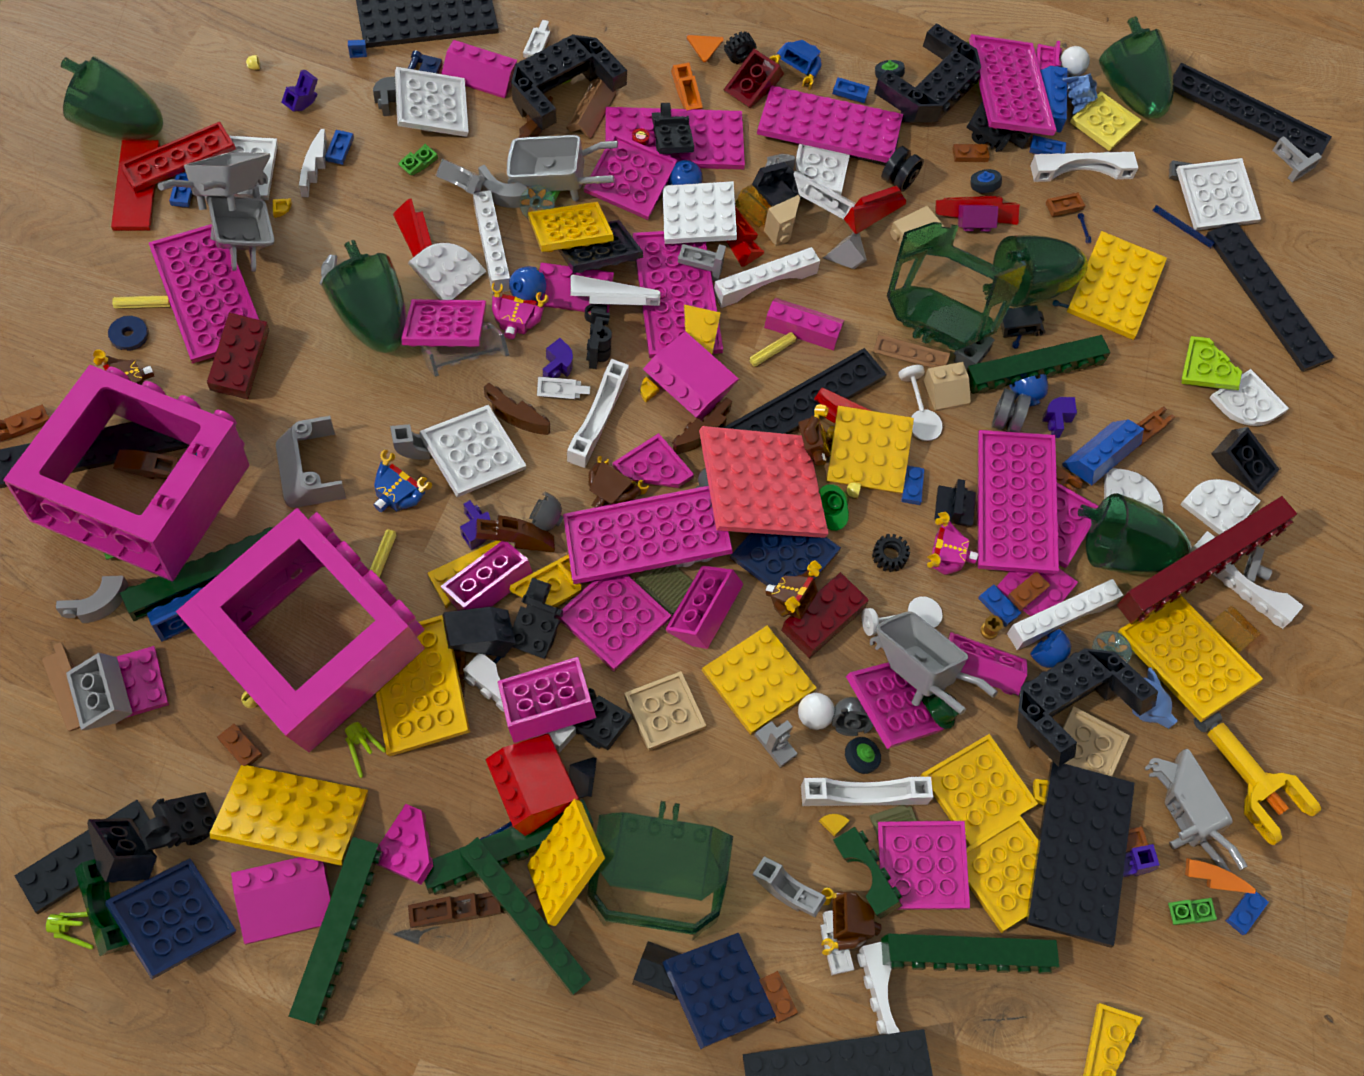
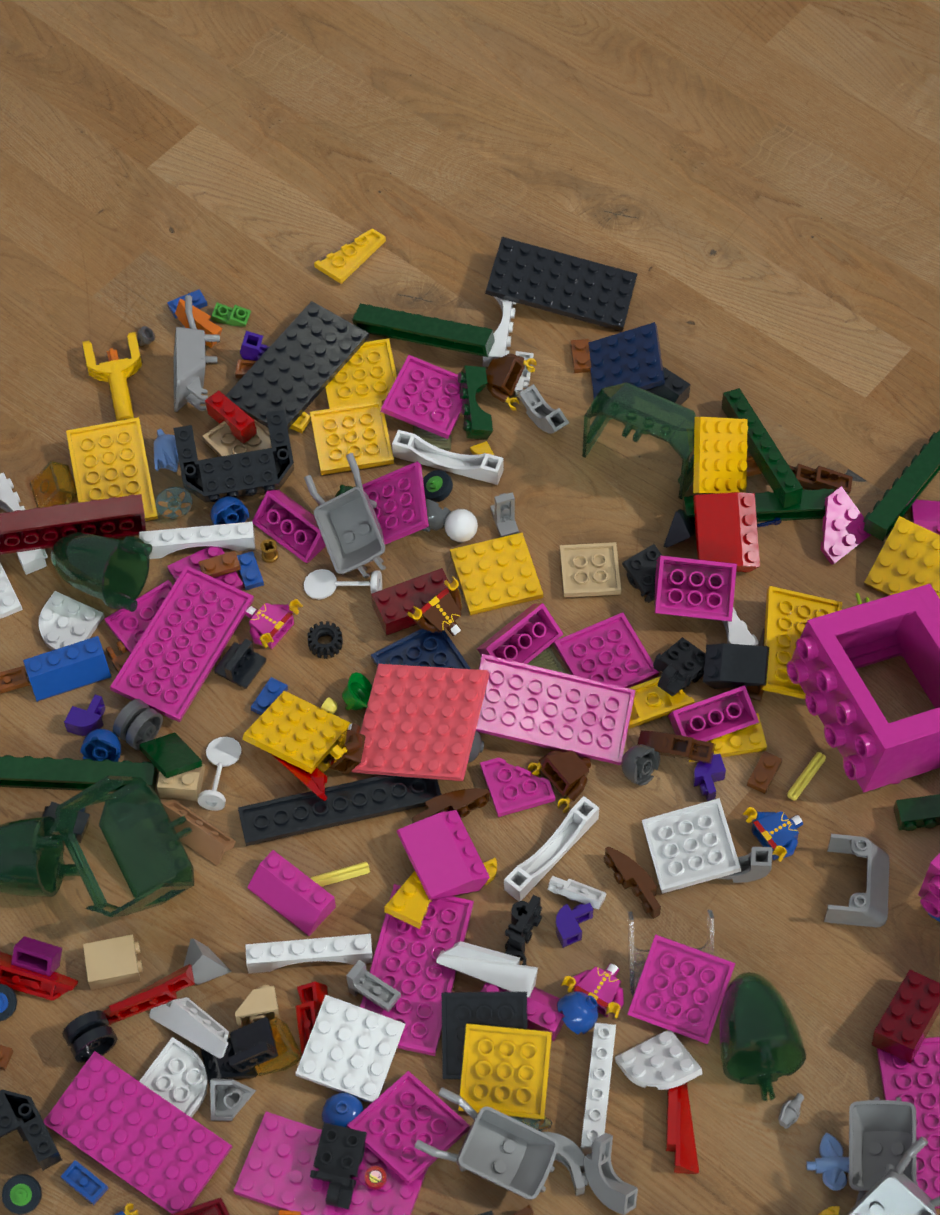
camera: 150 degrees left, 5 degrees down
none -> flat silver tile [137,326,155,346]
none -> dark green tile [139,732,202,778]
none -> red arch [205,390,257,444]
none -> dark orange plate [747,751,782,794]
none -> light blue plant [806,1133,849,1191]

